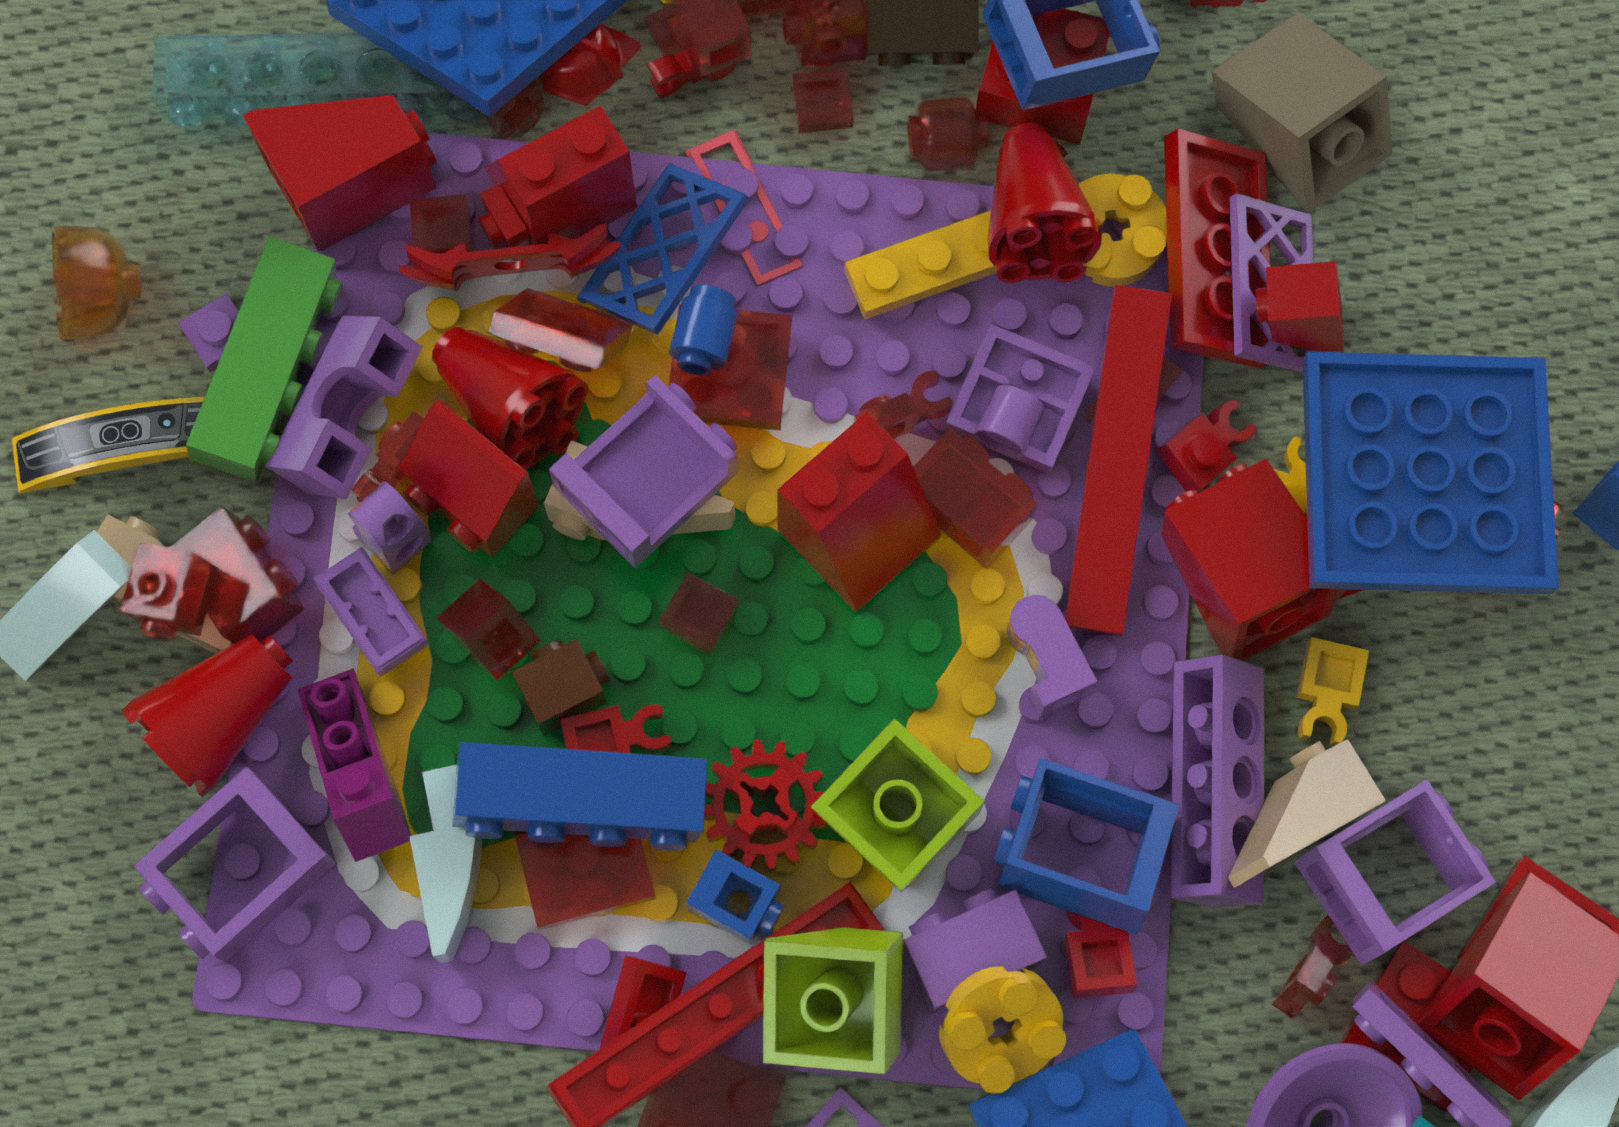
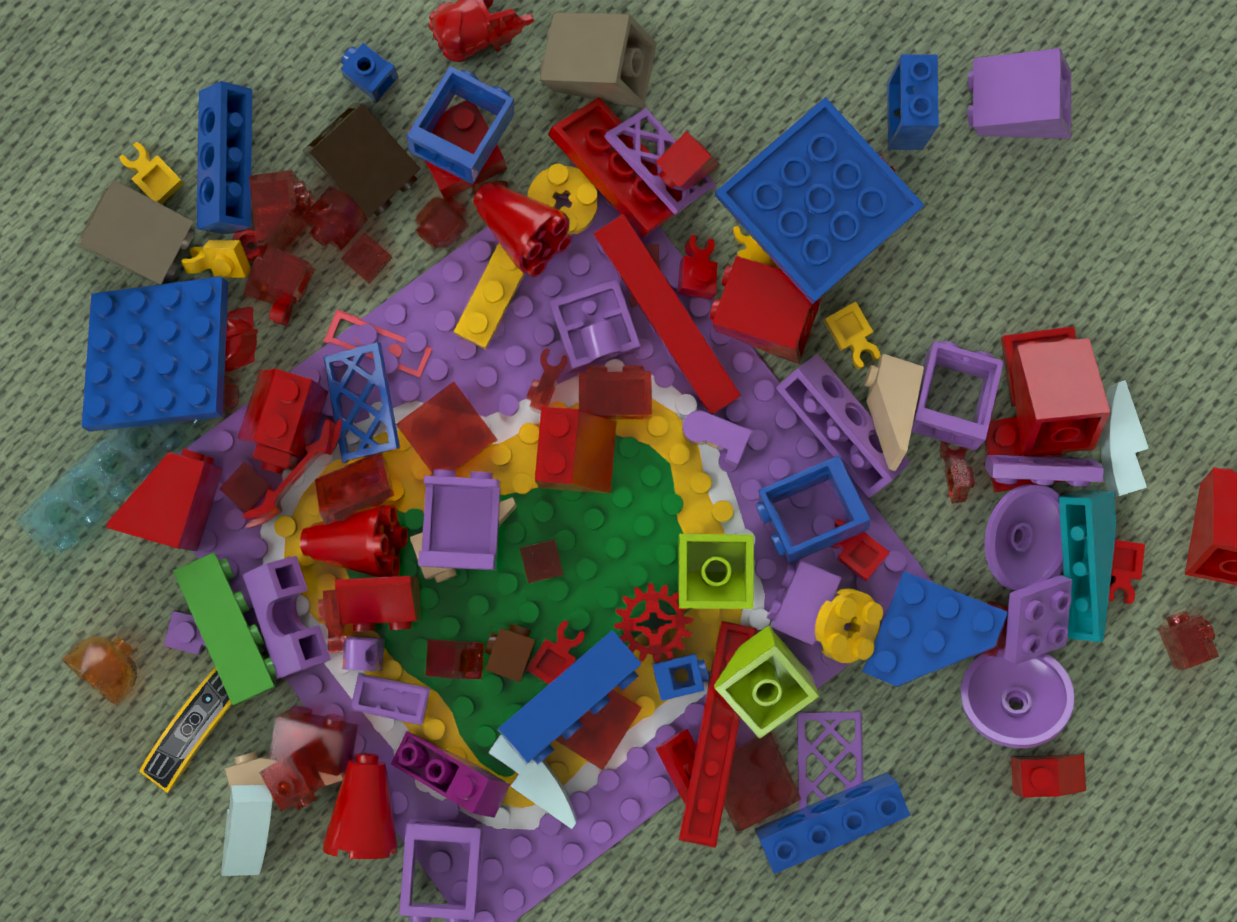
camera: 40 degrees left, 10 degrees up
blue brick [669,285,738,376] -> none

